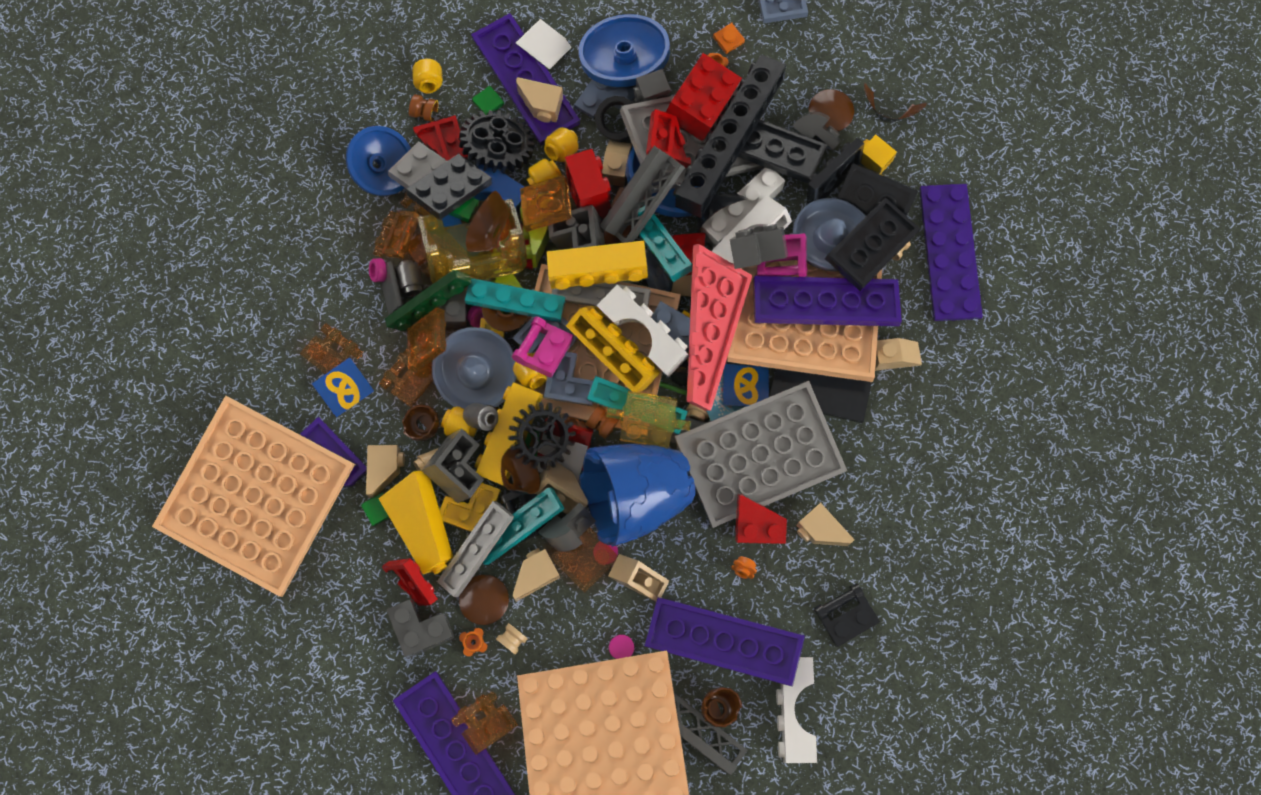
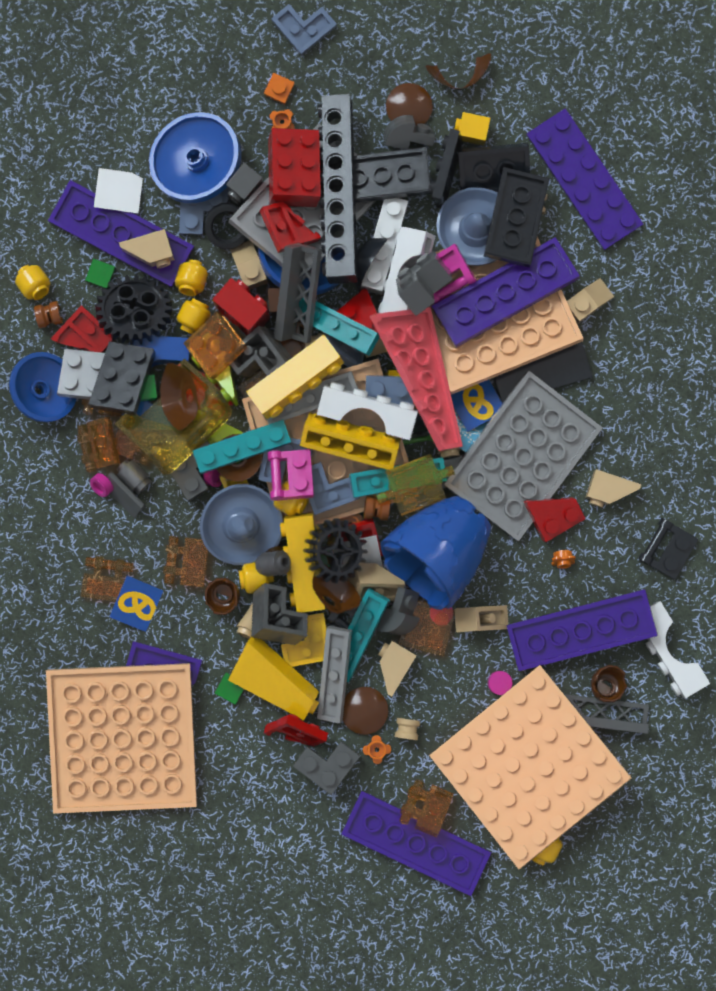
camera: 30 degrees left, 10 degrees up
tan slope [366,445,405,498] -> none
dark green plate [384,270,472,331] -> none
clear orange plate [407,307,446,373] -> none

